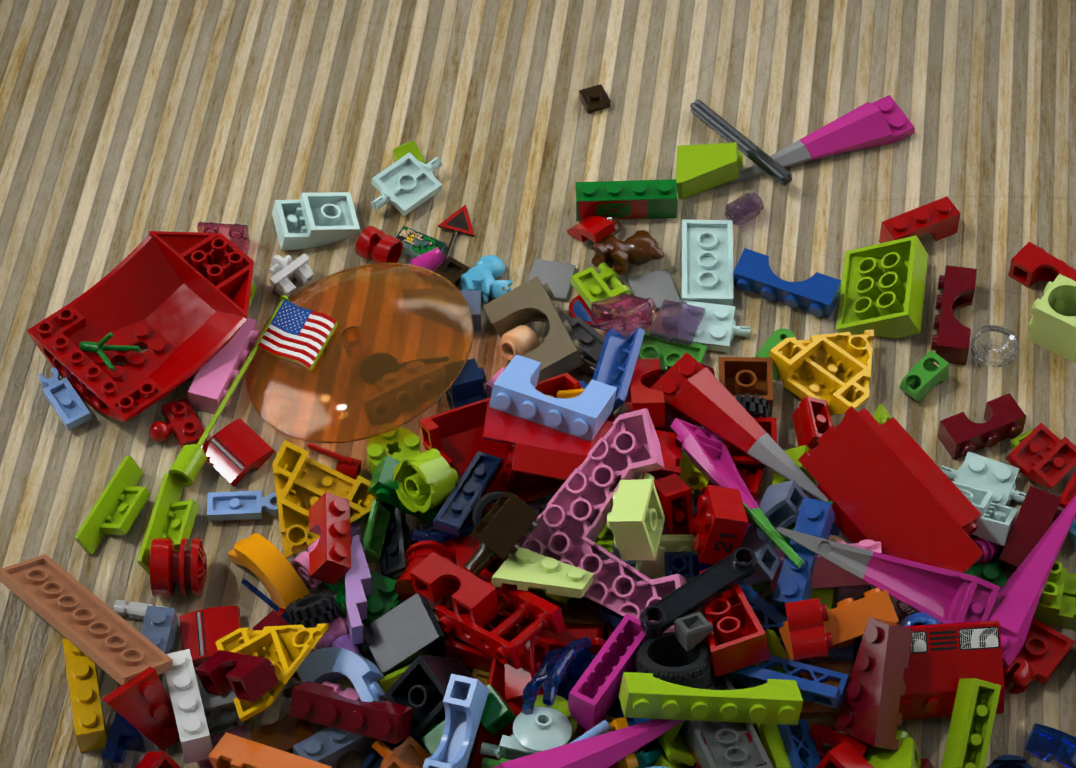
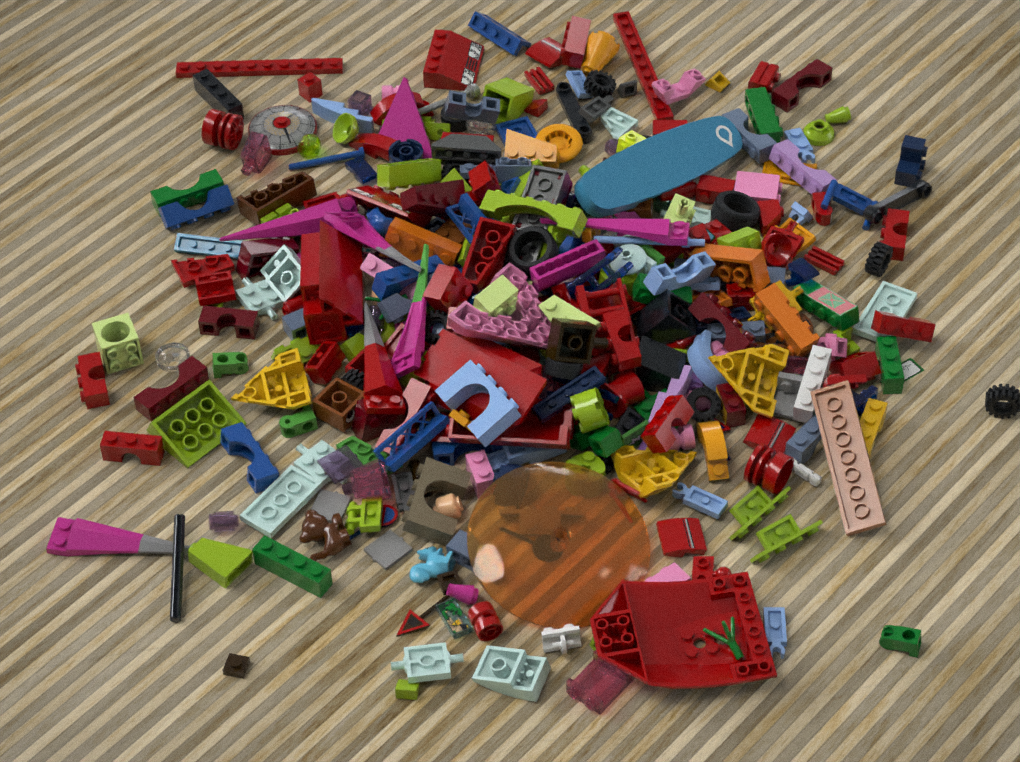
camera: 145 degrees left, 5 degrees down
flag [168,295,338,487] -> none
dark red arch [194,650,279,702] -> none
red slope [567,216,616,243] -> none
black piece [640,547,757,637] -> none
dark grey slope [674,612,713,651] -> none
red brick [785,598,834,662] -> none

